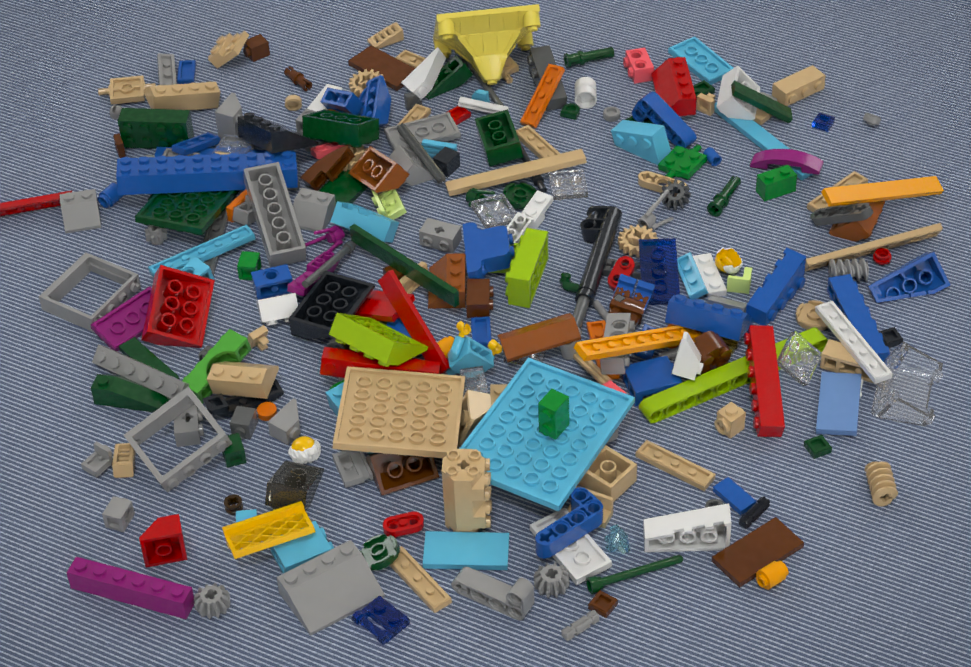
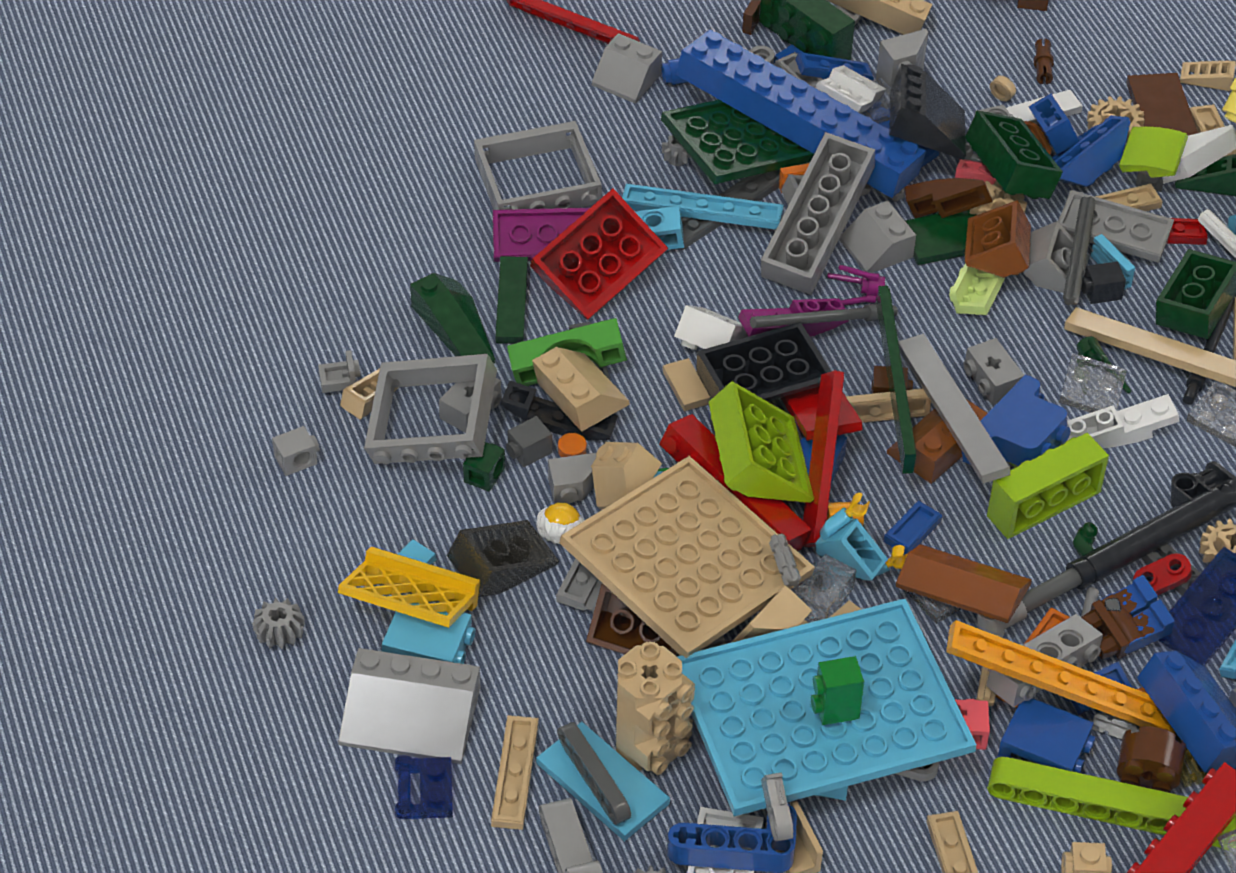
camera: 40 degrees right, 5 degrees up
magenta brick [66,557,195,619] -> none
light grey plate [92,344,189,399] -> none
red slope [139,514,187,568] -> none
dark brown bush [224,494,243,515] -> none
green brick [237,251,262,281] -> none
tan tile [248,325,269,351] -> none
blue brick [251,264,293,300] -> none
medium azure wedge [330,201,399,243] -> none
dark green tile [359,534,400,570] -> none
red plate [383,511,424,537] -> none
reddish brown brick [466,279,494,318] -> none
dark green tile [502,182,537,210] -> none
tan brick [579,445,637,502] -> none
white slope [672,331,703,380] -> none
none -> dark grey beam [557,722,631,825]
none -> tan slope [591,442,662,510]
none -> tan tile [663,358,710,411]
none -> light grey piece [761,772,793,841]
none -> light grey axle [769,534,801,587]
none -> white slope [815,65,886,114]
none -> light grey tile [898,333,1010,484]
none -> lime slope [1119,127,1188,178]

